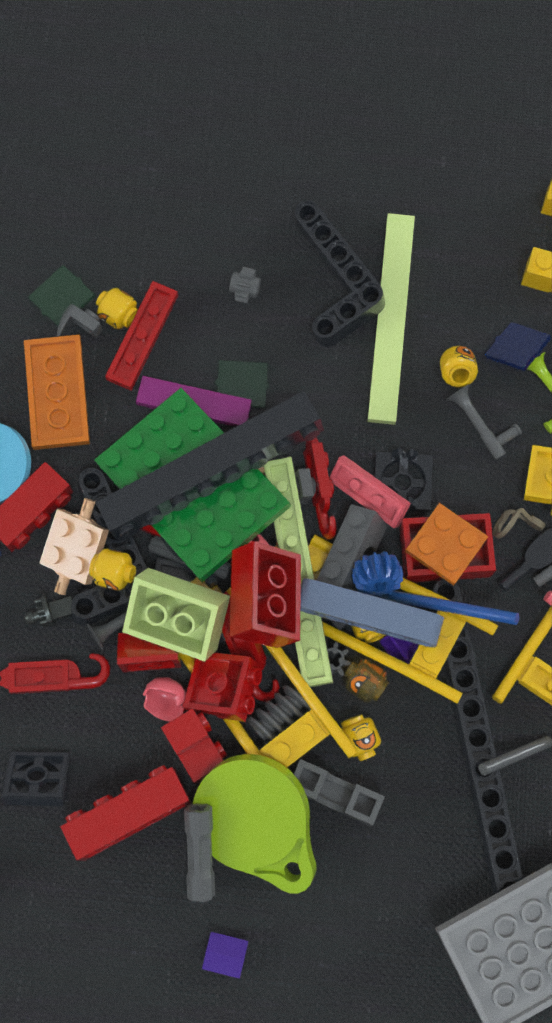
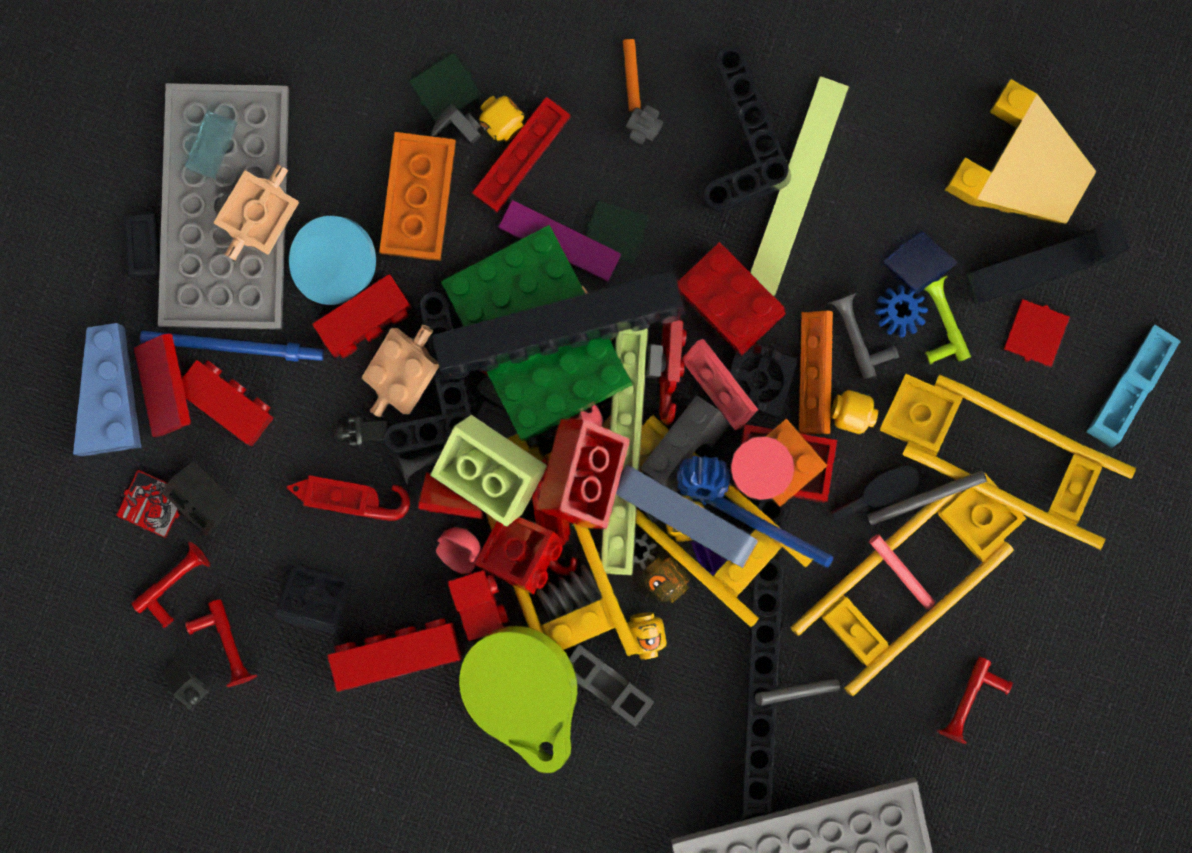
camera: 15 degrees right, 10 degrees up
yellow head [89,549,136,591] -> none
dark grey axle [184,803,215,902] -> none
dark purple piece [202,932,248,979] -> none
yellow head [440,346,478,388] -> none
dark tan piece [492,508,546,539] -> none
none -> orange piece [623,39,641,112]
none -> red brick [678,242,786,356]
none -> coral tile [731,437,794,500]
none -> orange tile [799,311,833,435]
none -> yellow head [831,390,878,434]
none -> blue gear [875,285,928,338]

